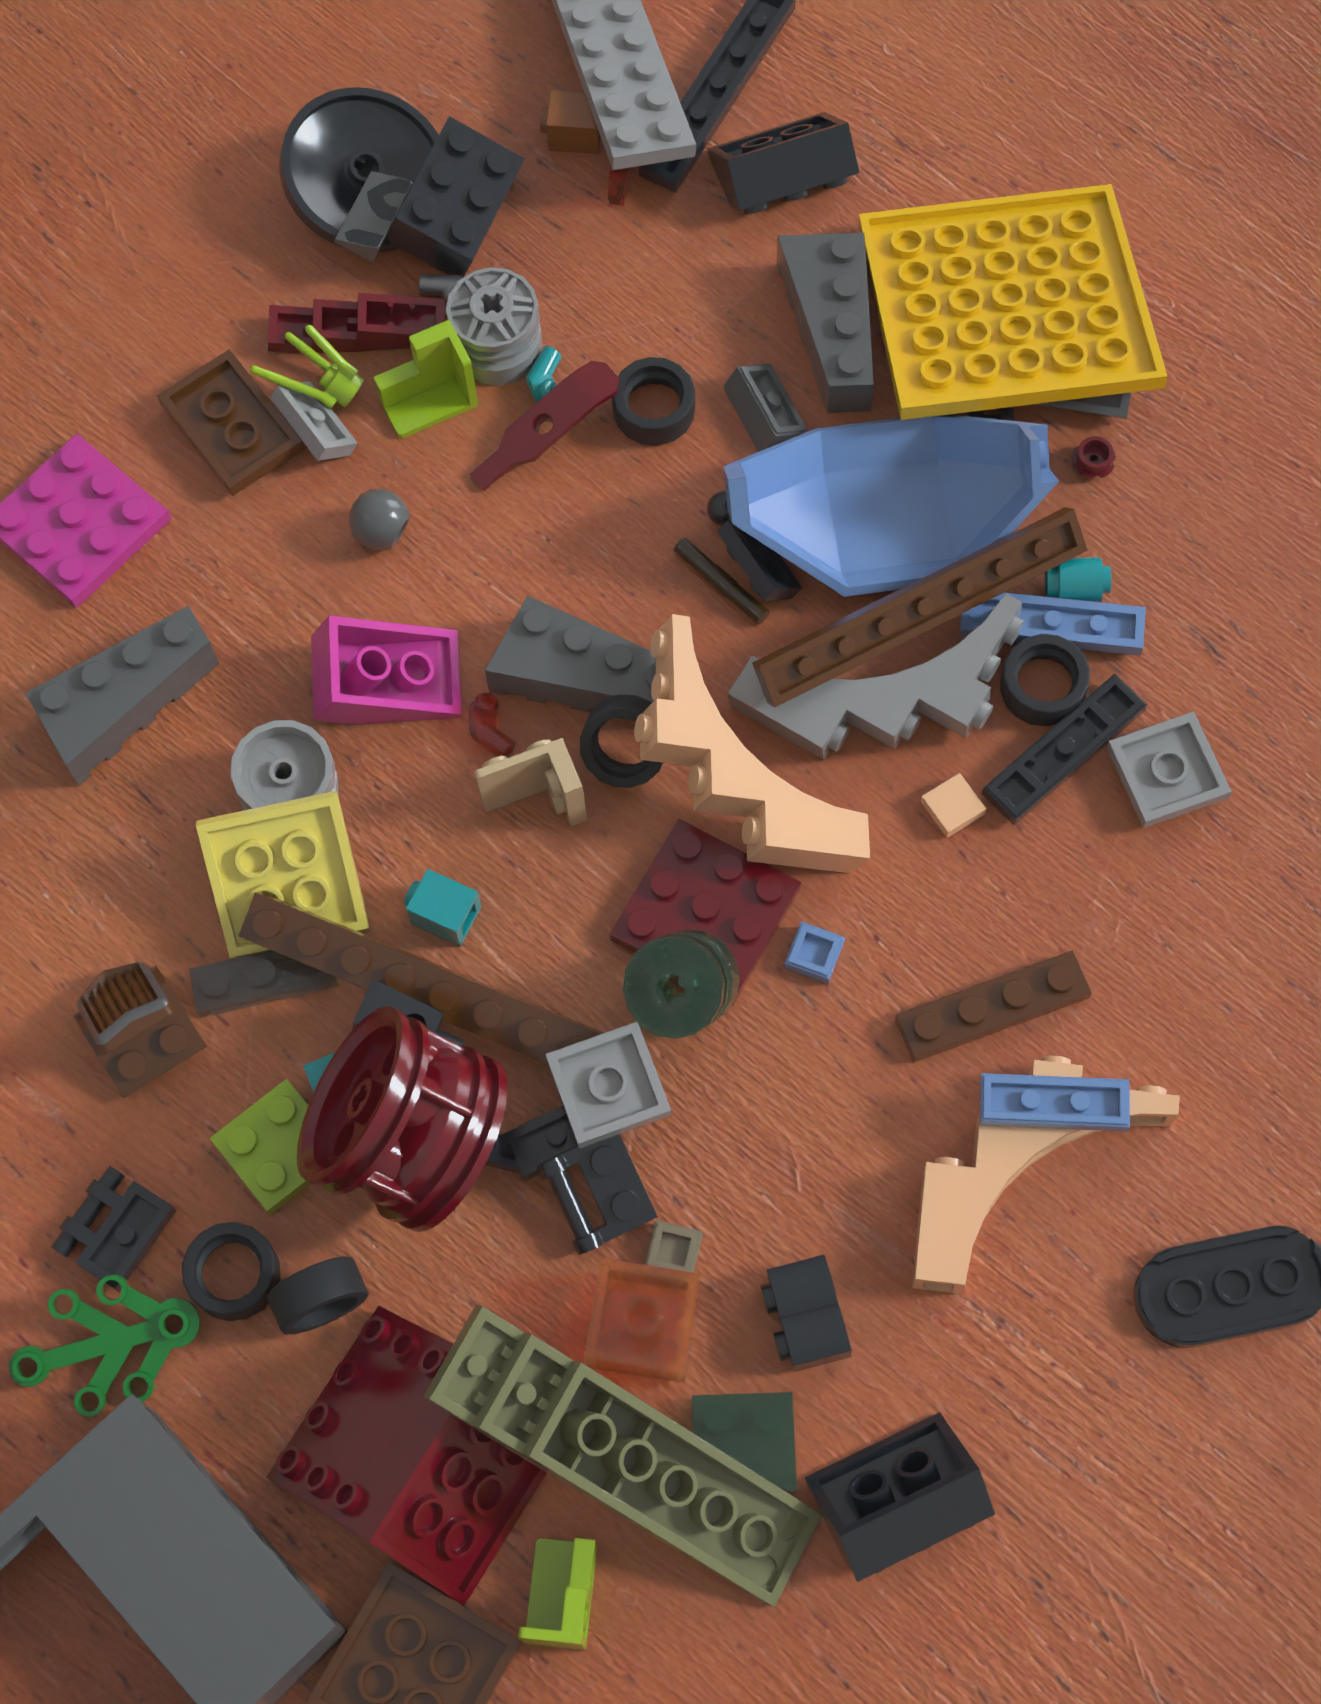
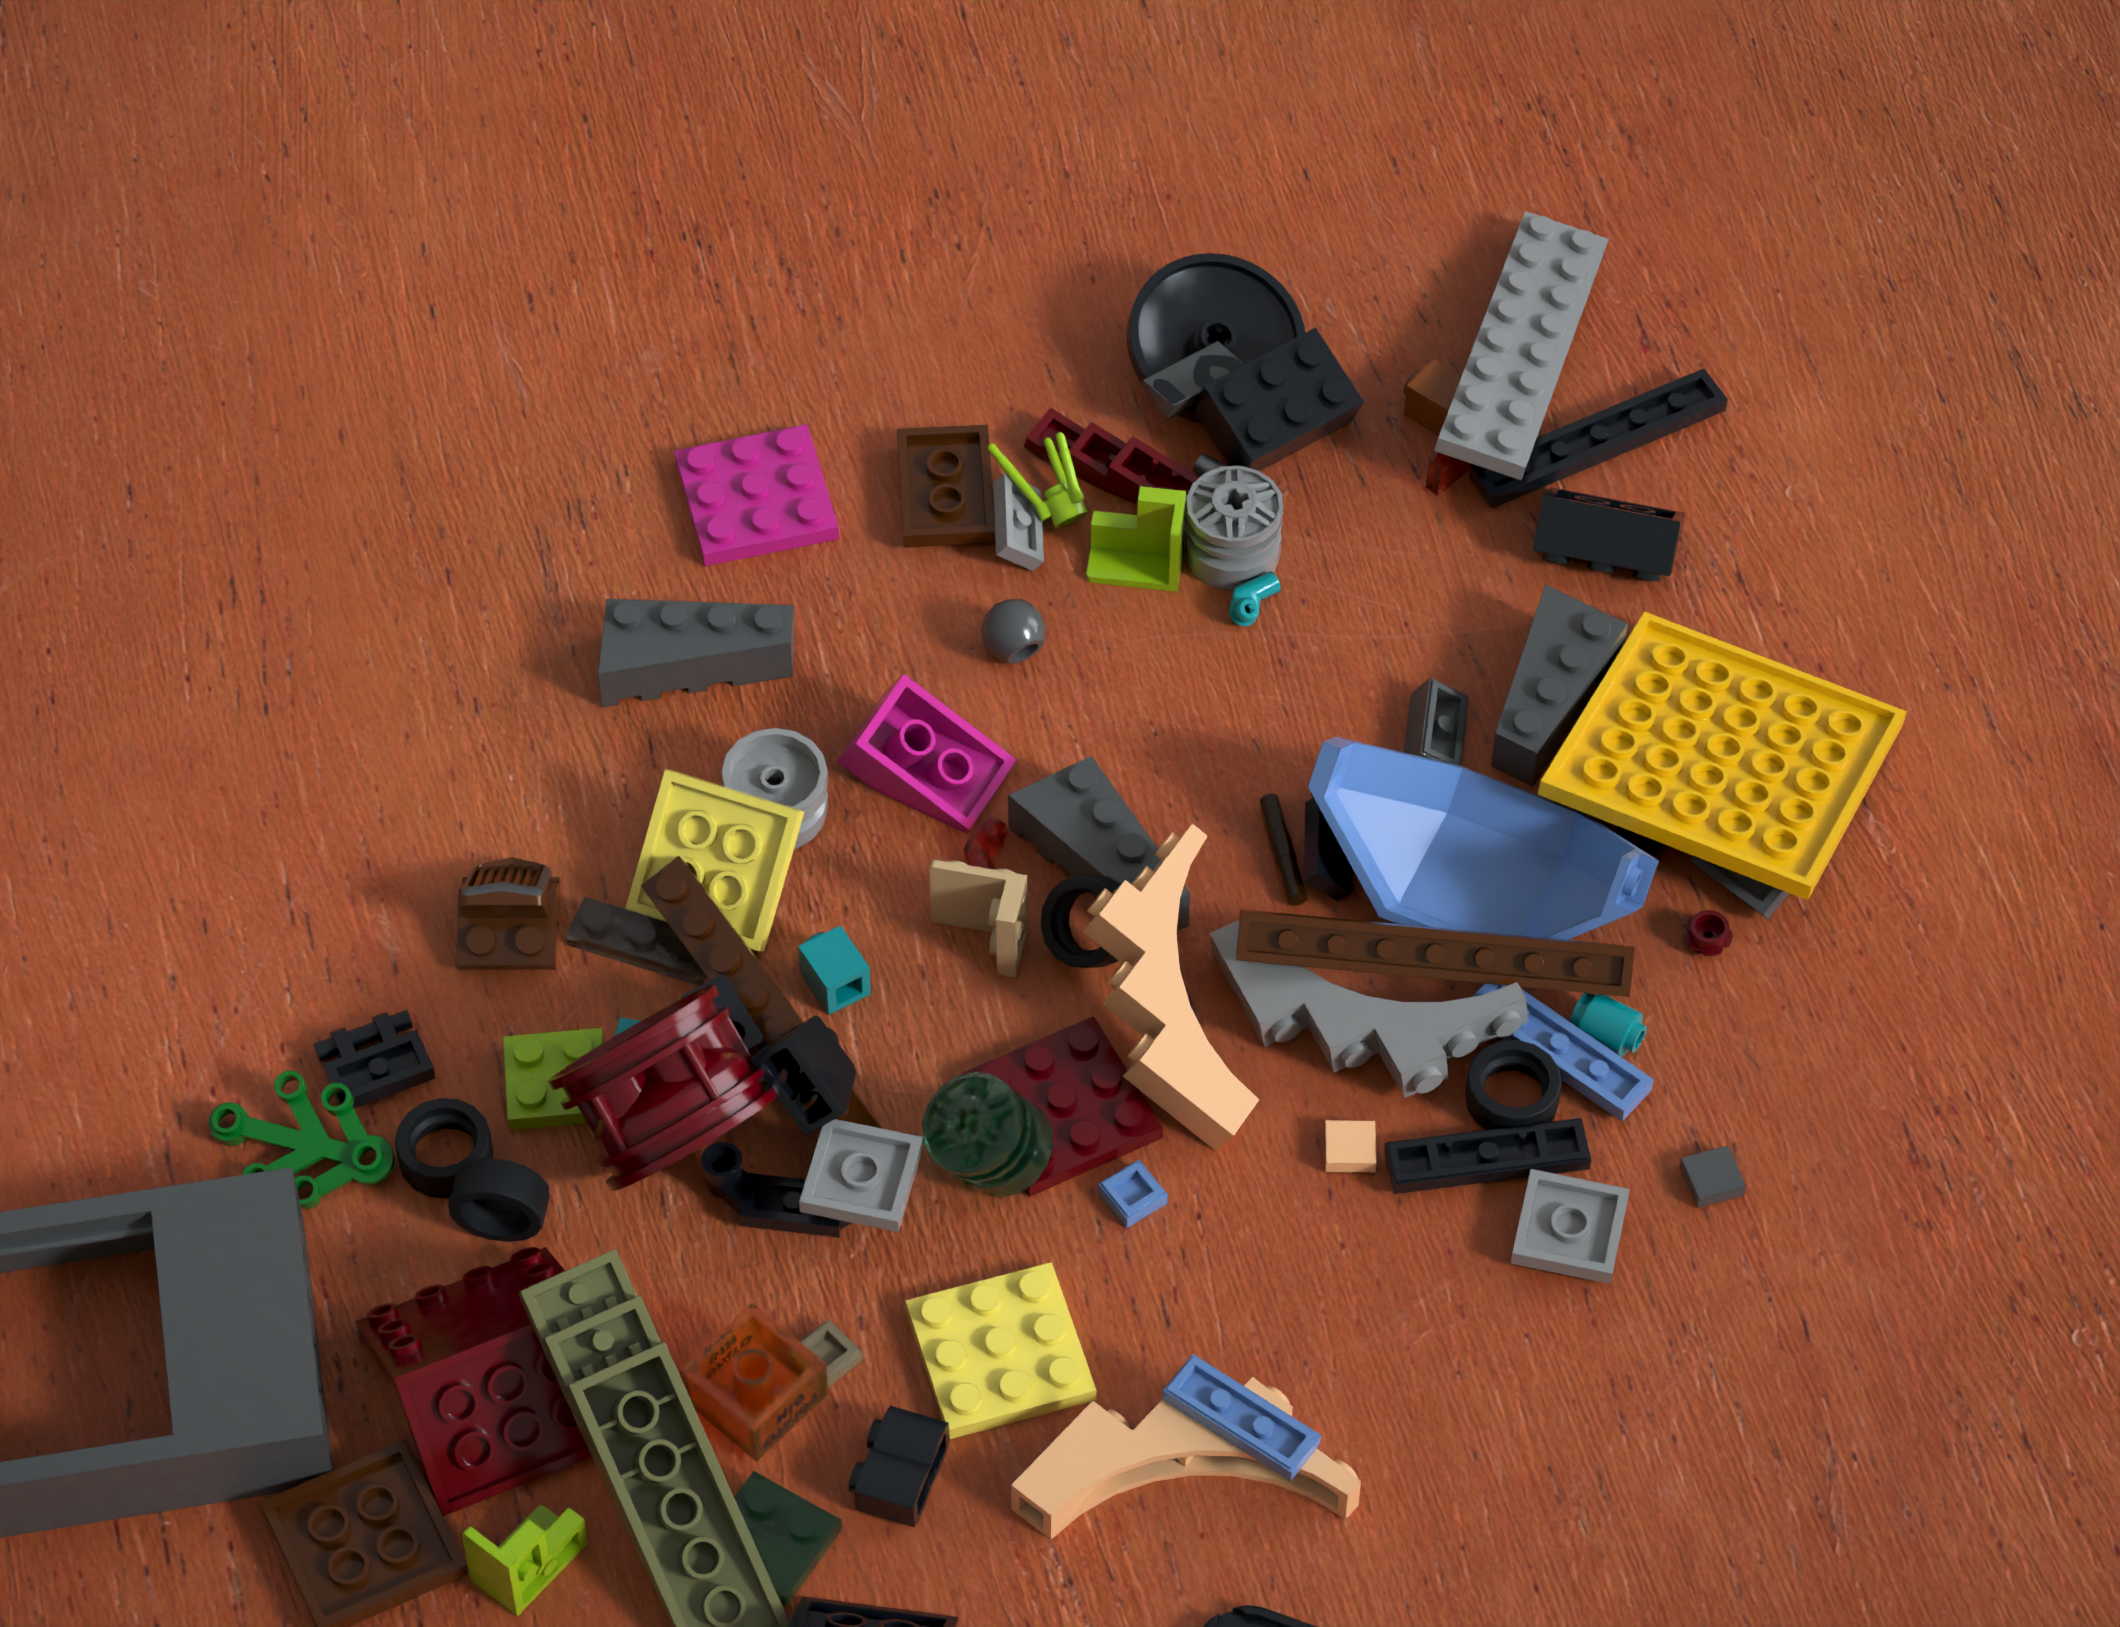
camera: 30 degrees right, 15 degrees down
dark red piece [470,361,619,491] -> none
black plate [537,1134,658,1255] -> none
black tyre [612,357,695,446] -> none
reddish brown plate [895,950,1092,1063] -> none
none -> black torso [750,1015,857,1136]
none -> light yellow plate [905,1262,1097,1439]
none -> dark grey tile [1680,1145,1746,1208]

